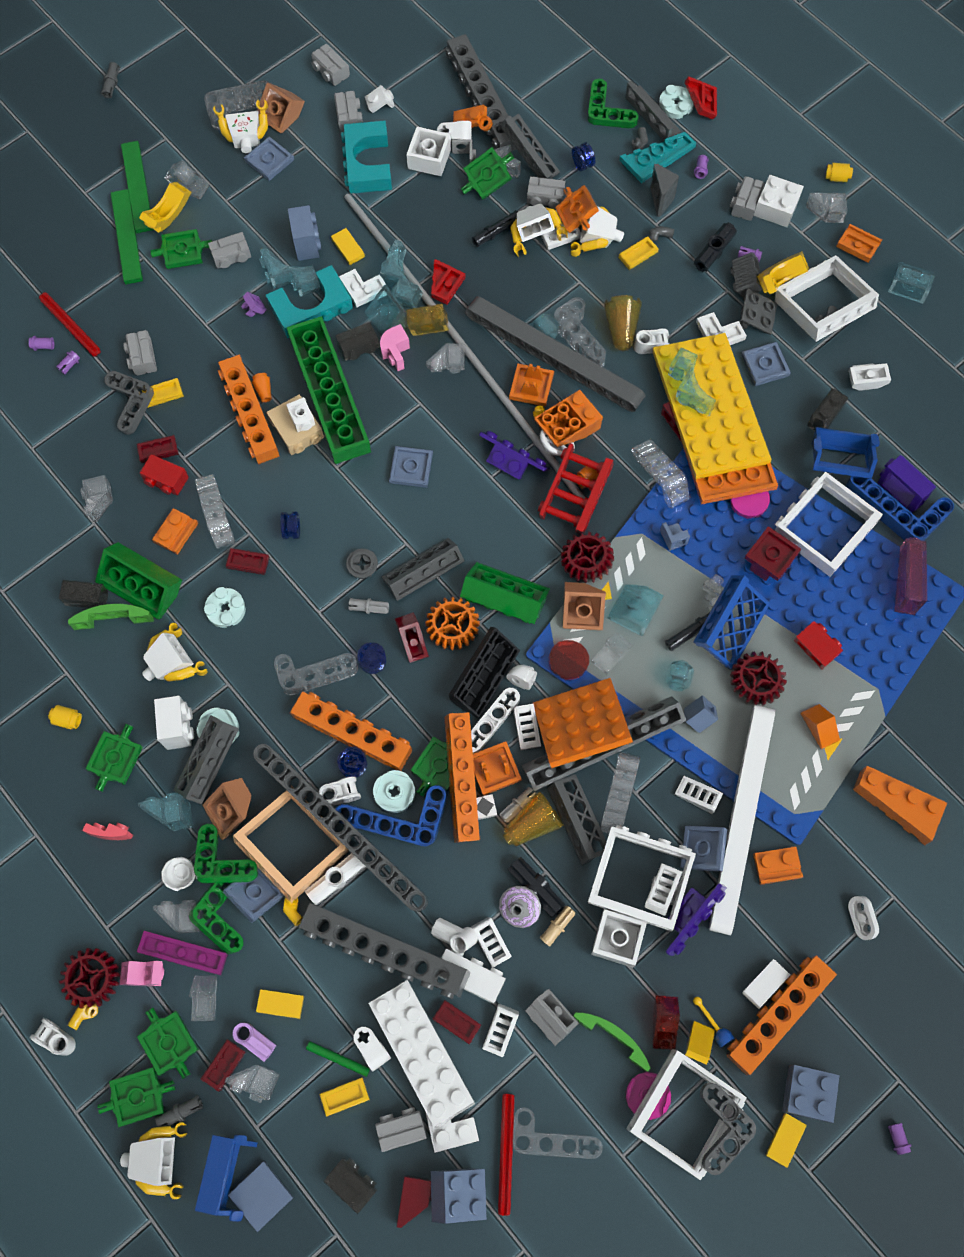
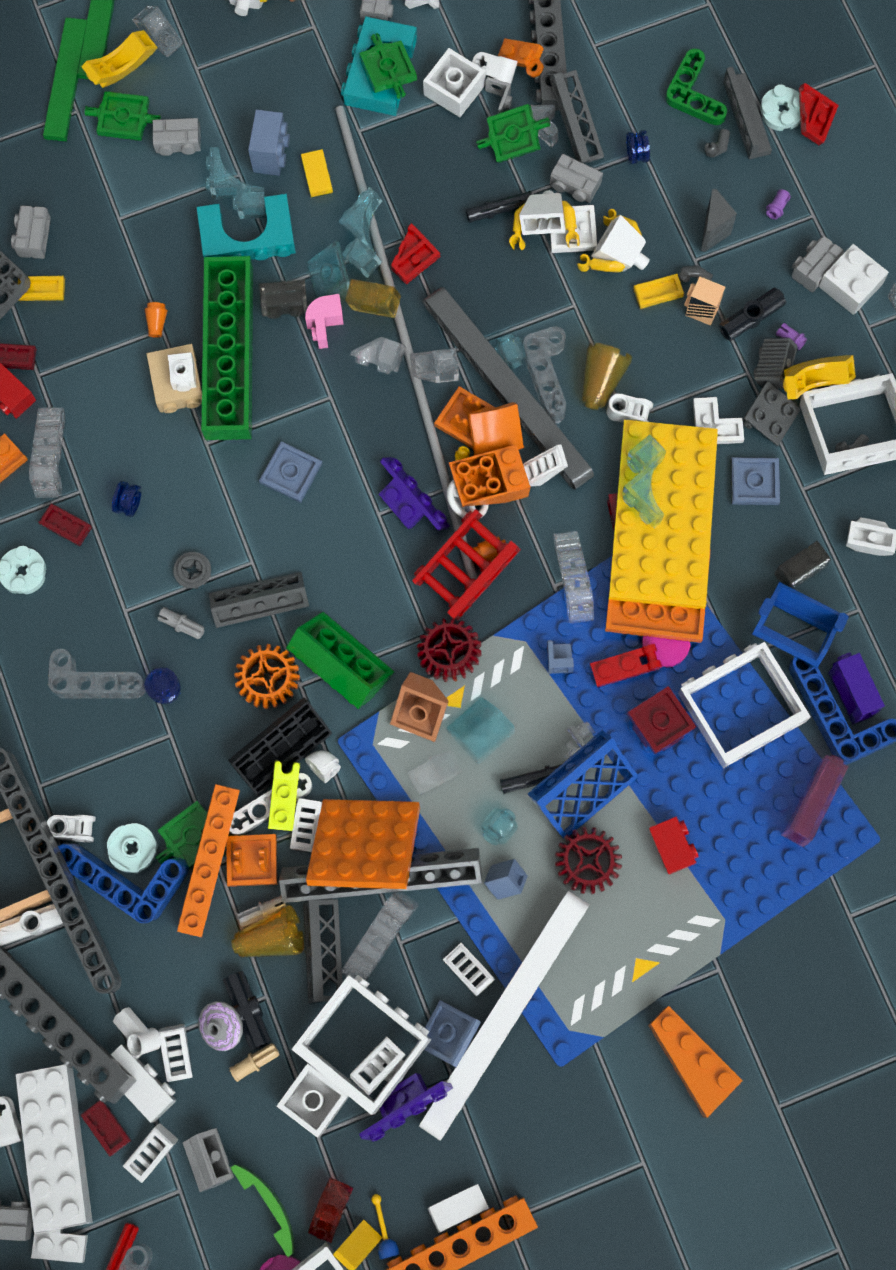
camera: 20 degrees right, 5 degrees up
orange brick [218,354,280,464] -> none
medium lavender tile [241,292,267,317] -> none
sand blue tile [244,137,294,181] -> none
orange brick [290,691,412,771] -> none
clear blue wheel [337,747,368,778] -> none
white plate [339,269,389,308] -> none
dark red slope [395,612,429,663] -> none
tile [476,794,497,820] -> none
clear red tile [549,640,589,680] -> none
orange plate [555,185,599,233] -> none
teal wing [619,132,696,183] -> none
orange plate [753,847,803,885] -> none
orange slope [800,704,840,749] -> none
white plate [848,896,879,940] -> none
none -> neon yellow plate [268,760,300,831]
none -> green plate [359,33,417,99]
none -> clear slope [410,348,459,383]
none -> orange slope [468,402,524,456]
none -> white slope [523,445,568,486]
none -> red plate [590,644,662,688]
none -> light nougat brick [684,276,725,326]

